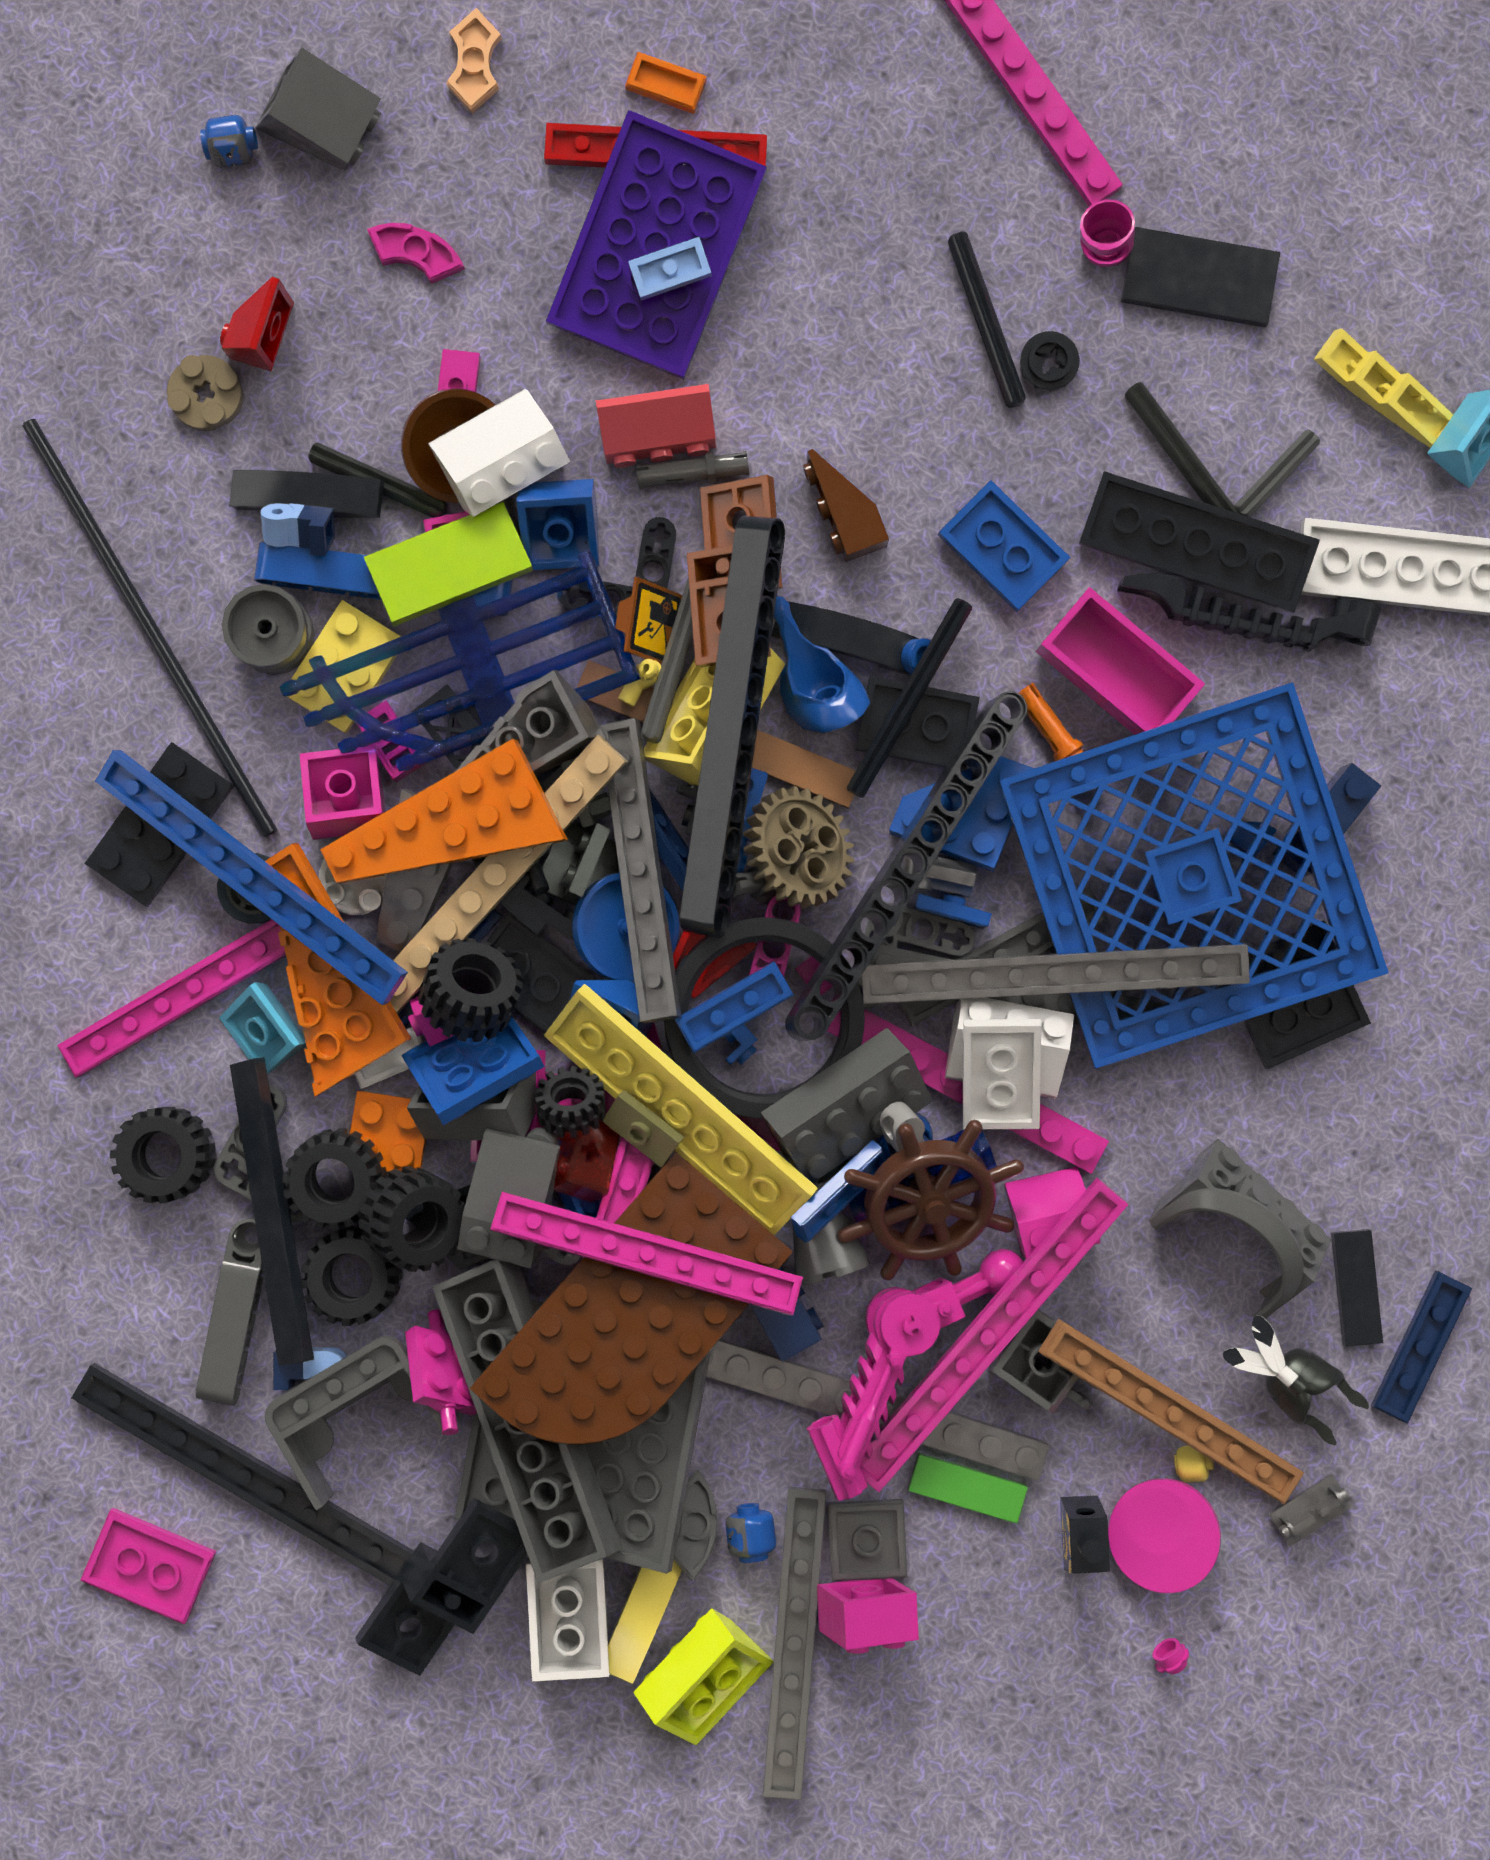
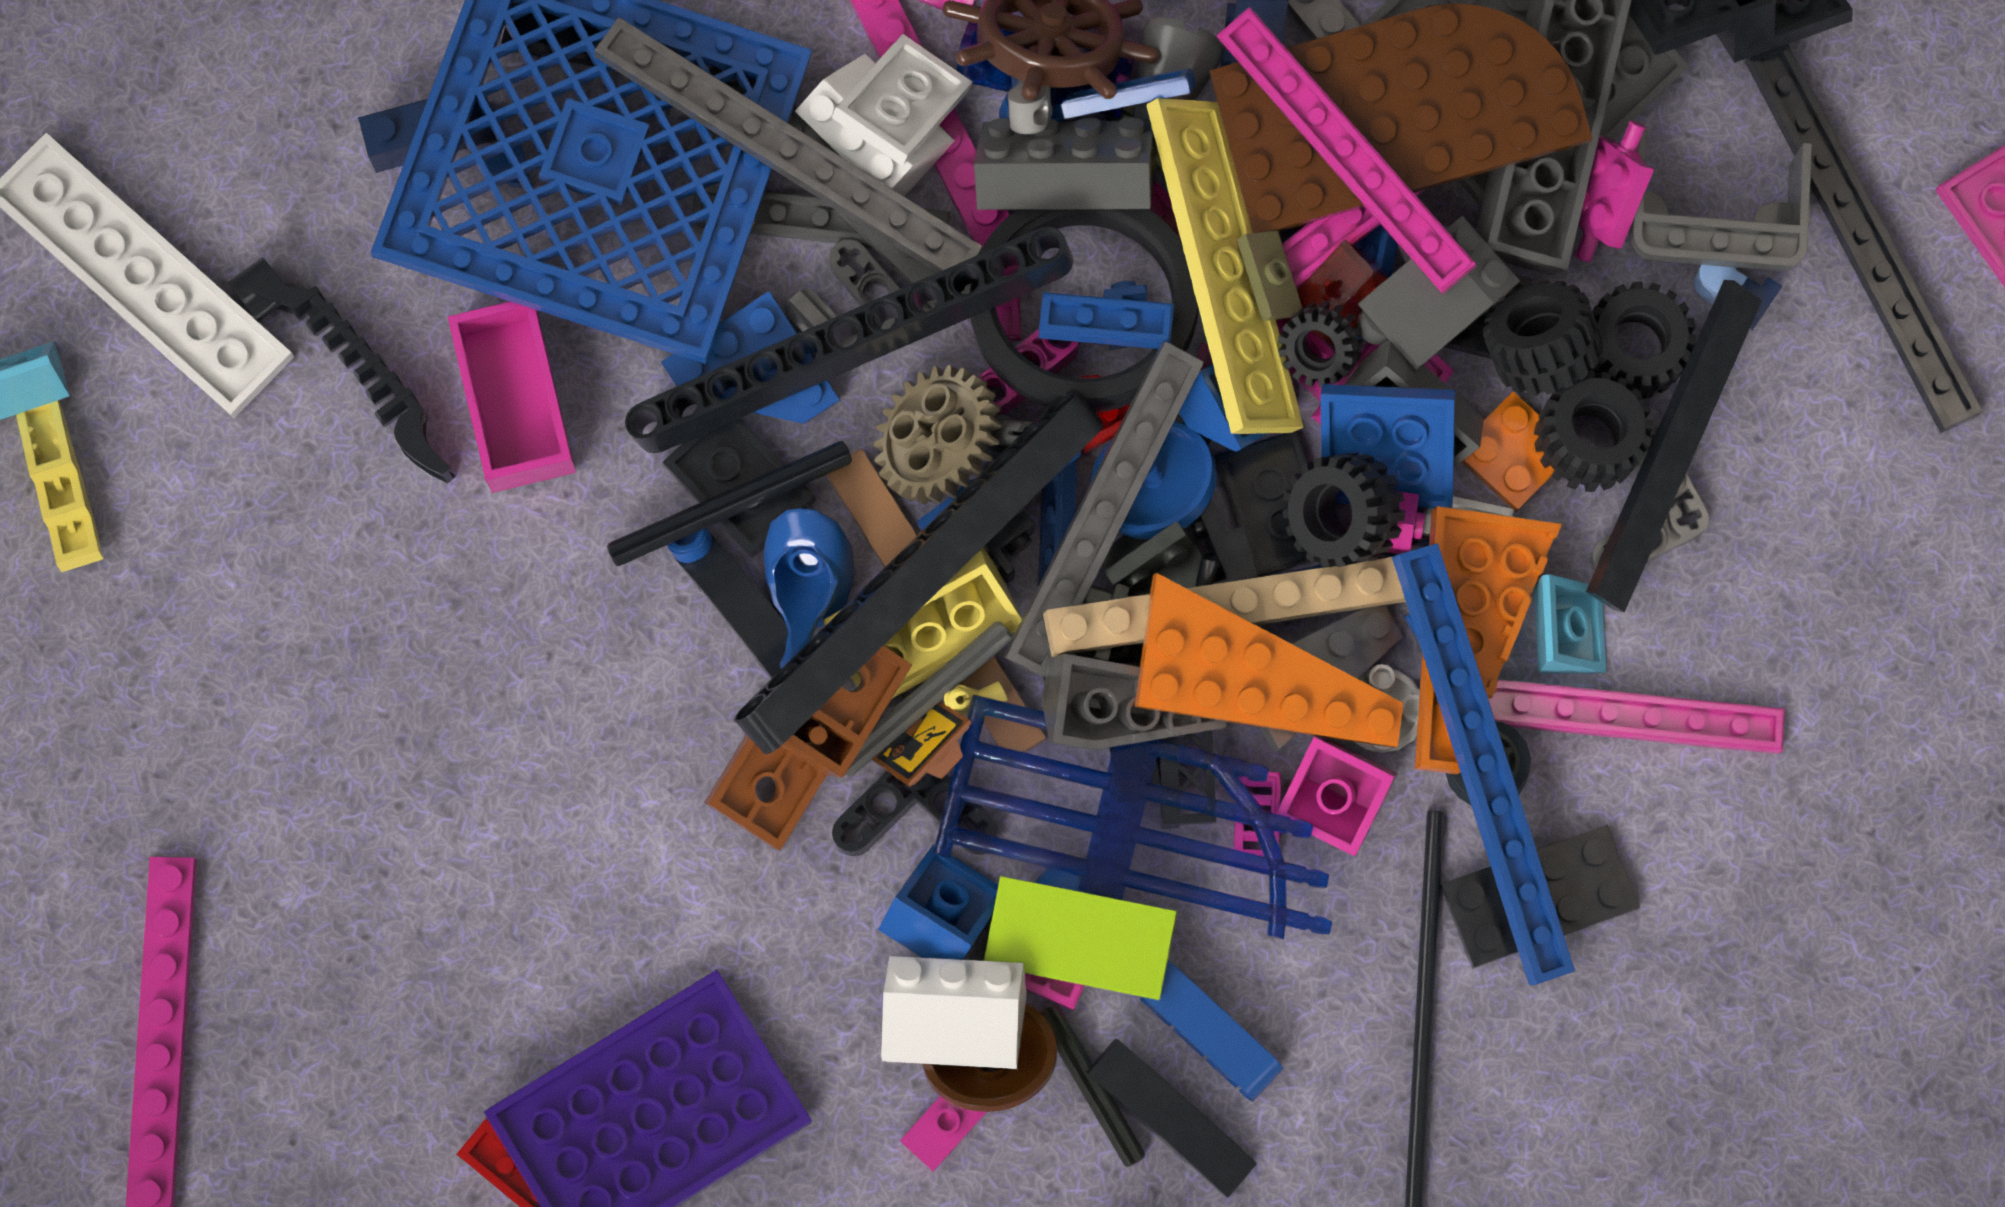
camera: 145 degrees left, 10 degrees down
black tyre [110,1107,216,1203] -> none
dark grey piece [196,1218,264,1406] -> none
dark grey wheel [221,584,315,675] -> none
leg [261,503,335,556] -> none
light yellow plate [282,600,406,734] -> none
coral slope [596,384,716,468] -> none
light blue plate [628,237,712,301] -> none
dark grey pin [636,451,749,489] -> none
reddish brown slope [803,449,889,562] -> none
blue plate [913,894,992,929] -> none
blue plate [938,480,1071,612] -> none
black axle [948,231,1026,408] -> none
orange pin [1018,683,1084,762] -> none
black gear [1020,331,1080,392] -> none
black plate [1079,471,1320,613] -> none
dark pink helmet [1080,199,1135,267] -> none
black tile [1121,227,1280,328] -> none
pearl dark grey axle [1125,382,1240,514] -> none
dark grey axle [1234,430,1320,517] -> none

